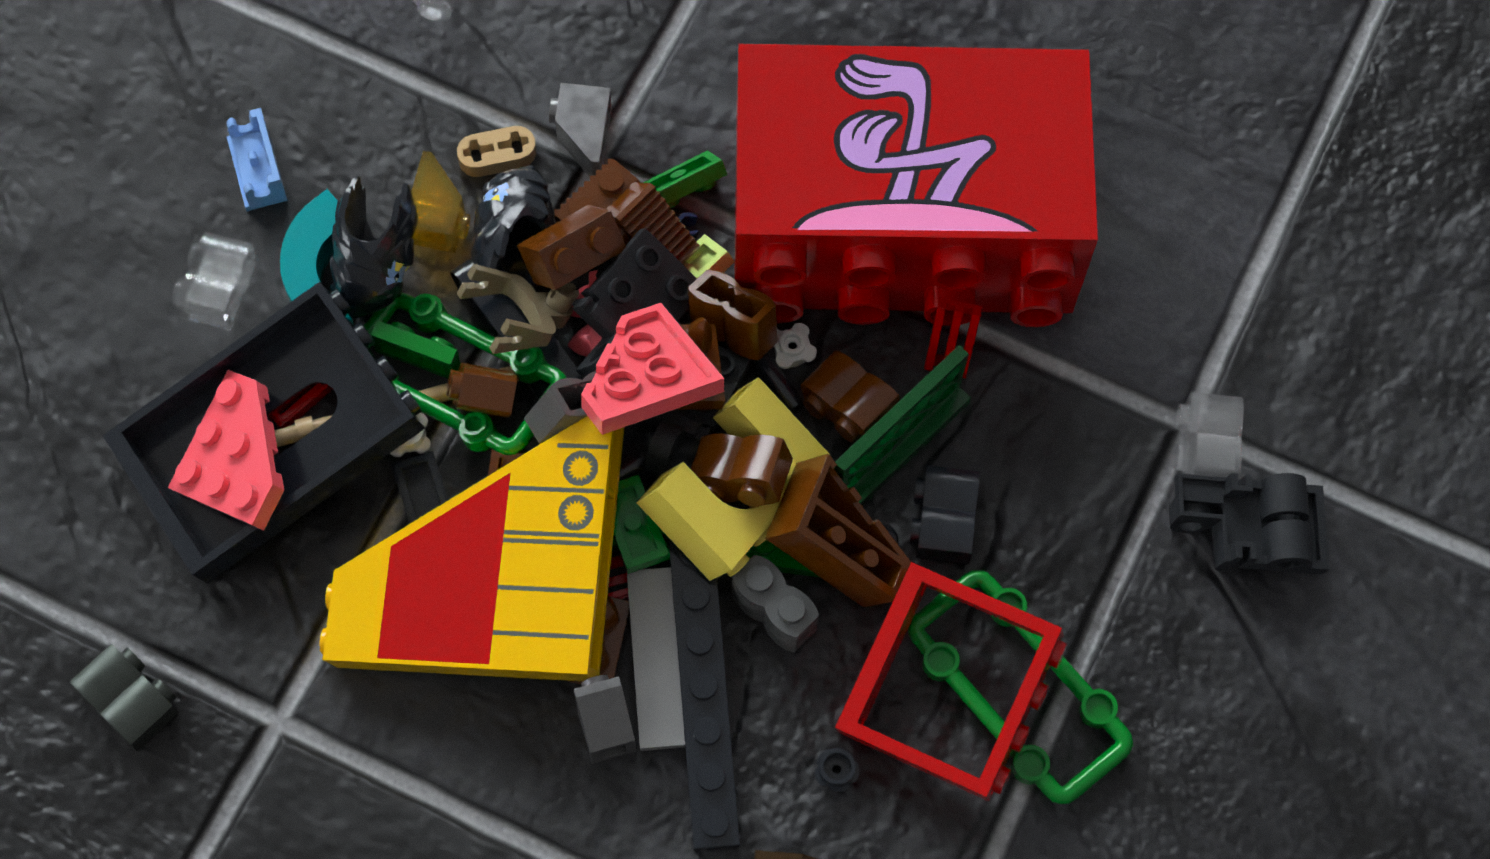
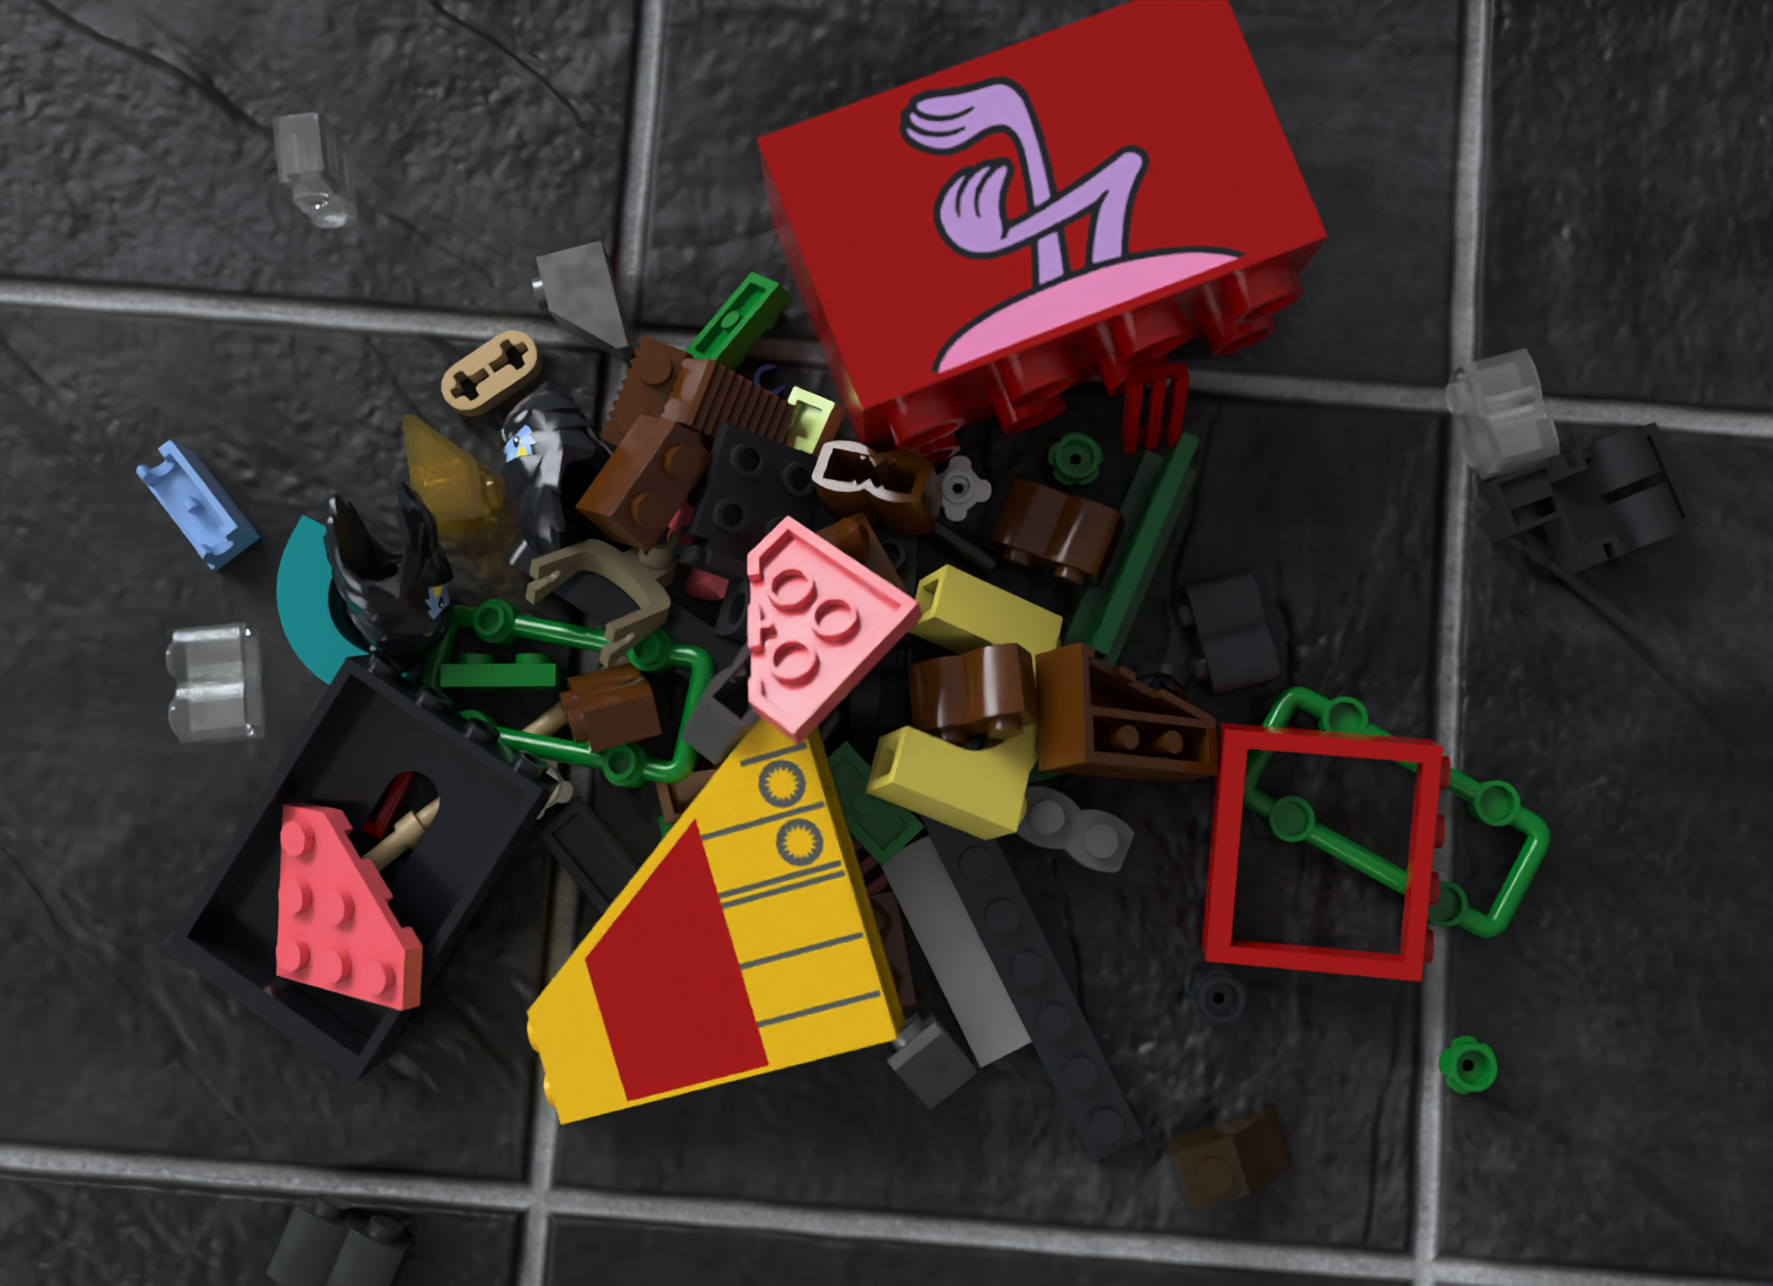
camera: 20 degrees left, 15 degrees up
none -> green plate [1048,432,1103,486]

